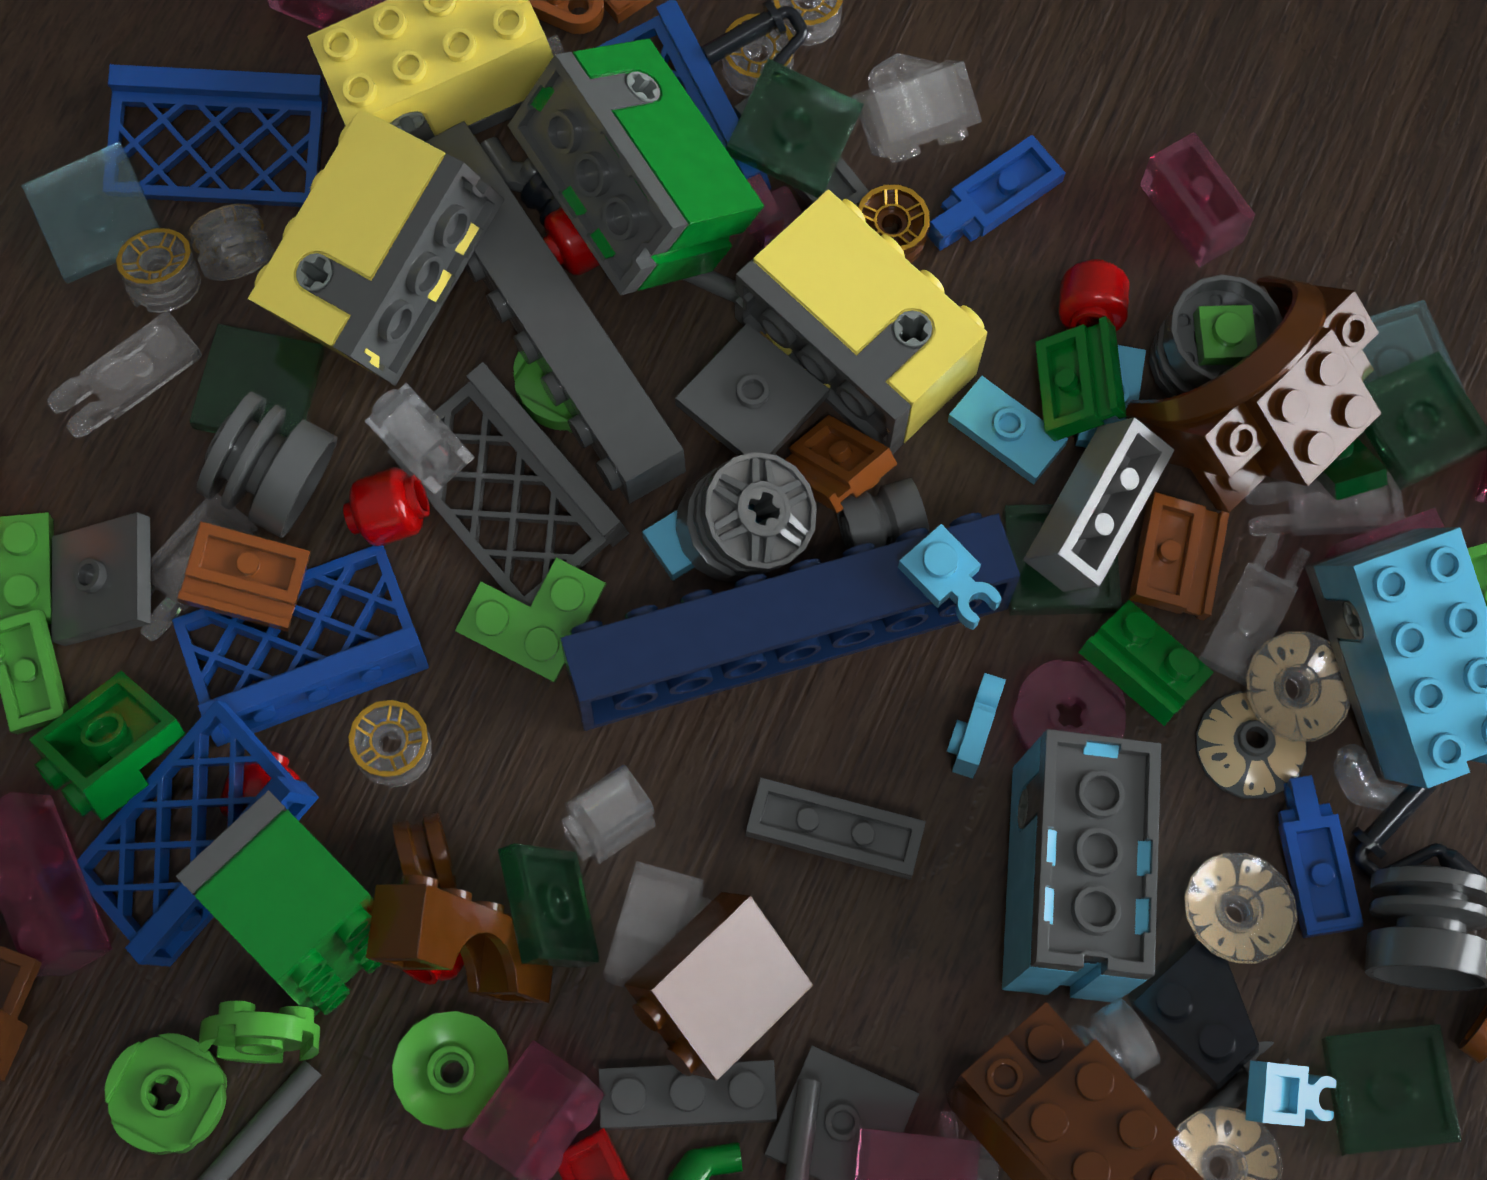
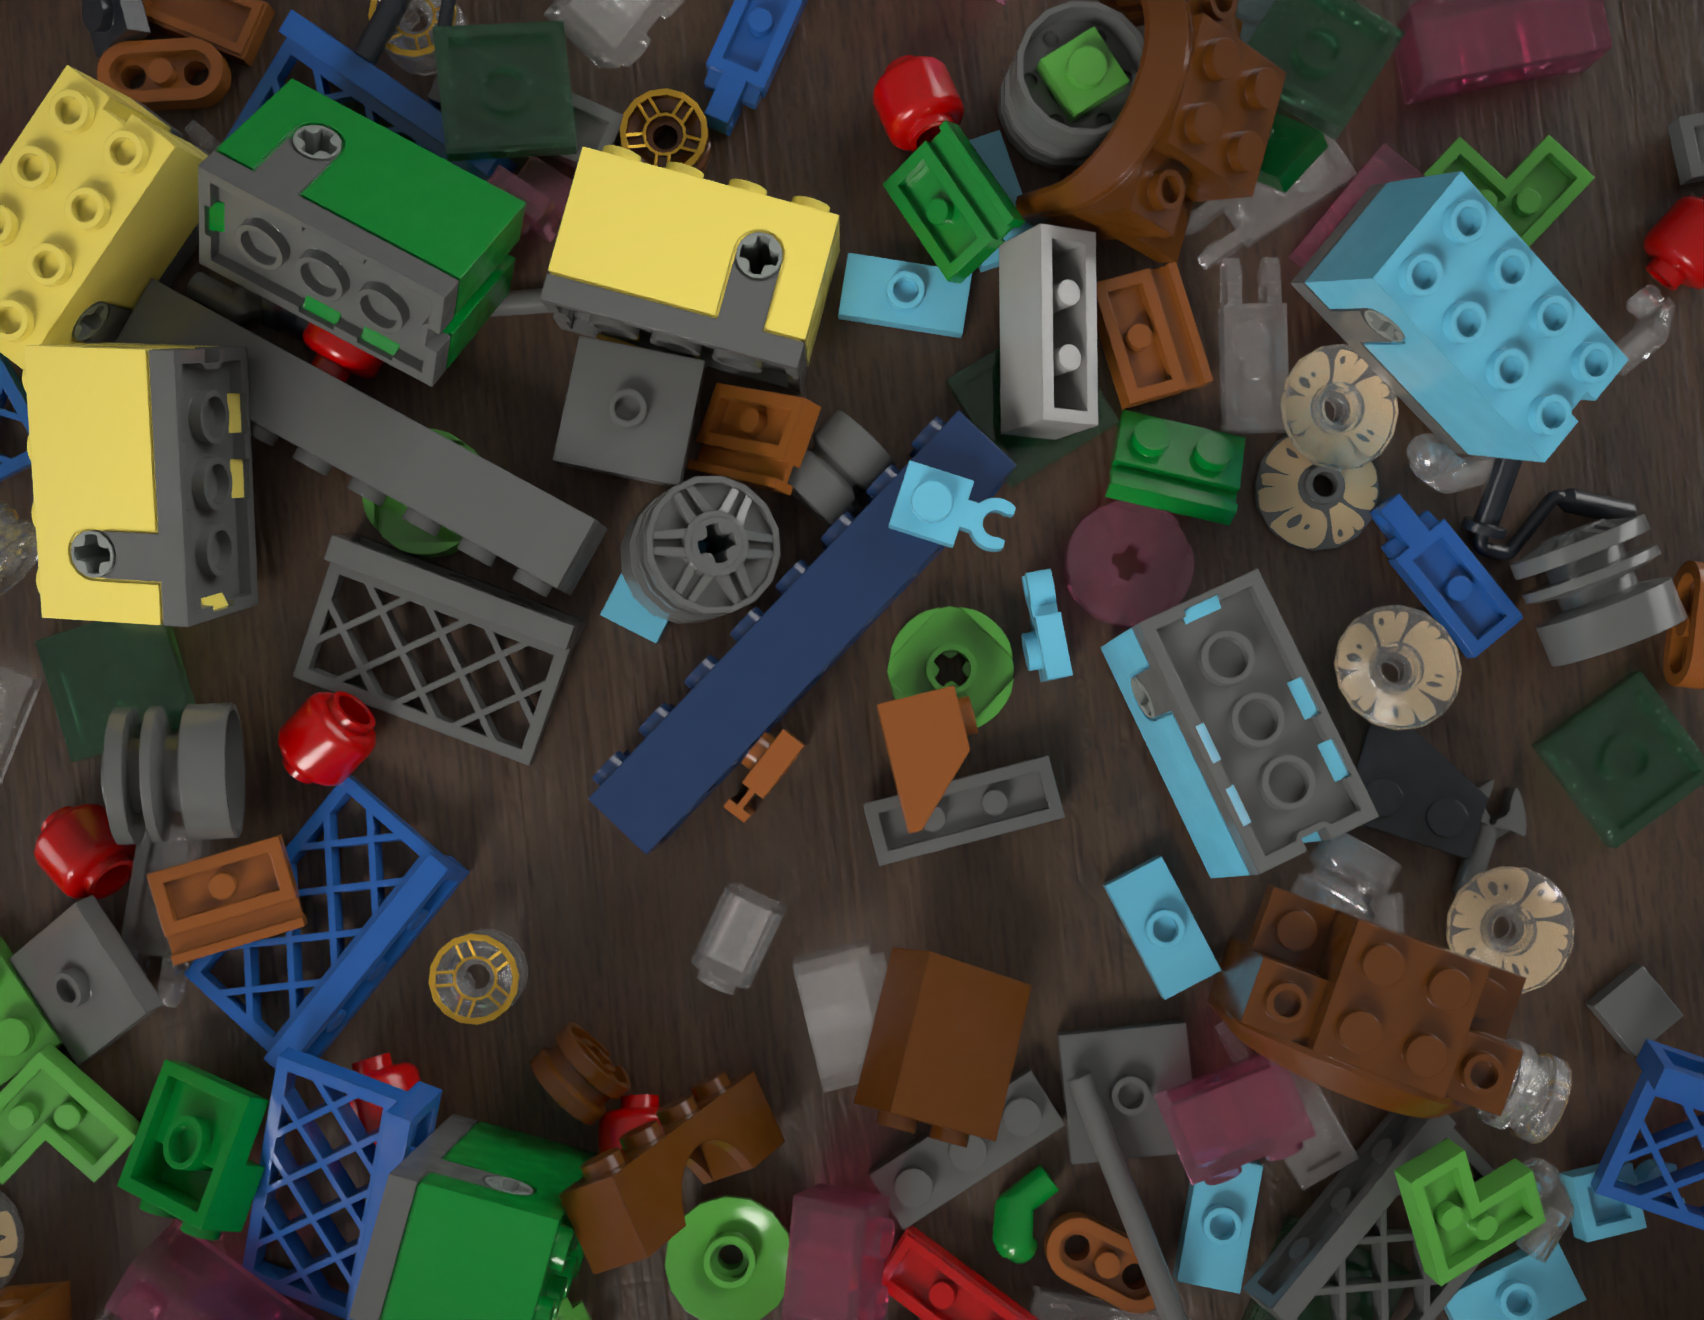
camera: 30 degrees left, 15 degrees up
clear brick [365,383,475,494] -> none
bright green plate [455,557,607,683] -> none
clear green tile [498,843,600,968] -> none
medium azure plate [1245,1060,1336,1127] -> none
none -> red head [34,804,138,899]
none -> dark orange plate [723,729,807,823]
none -> dark orange slope [876,685,978,834]
none -> bright green plate [887,606,1014,728]
none -> medium azure plate [1102,855,1221,1000]

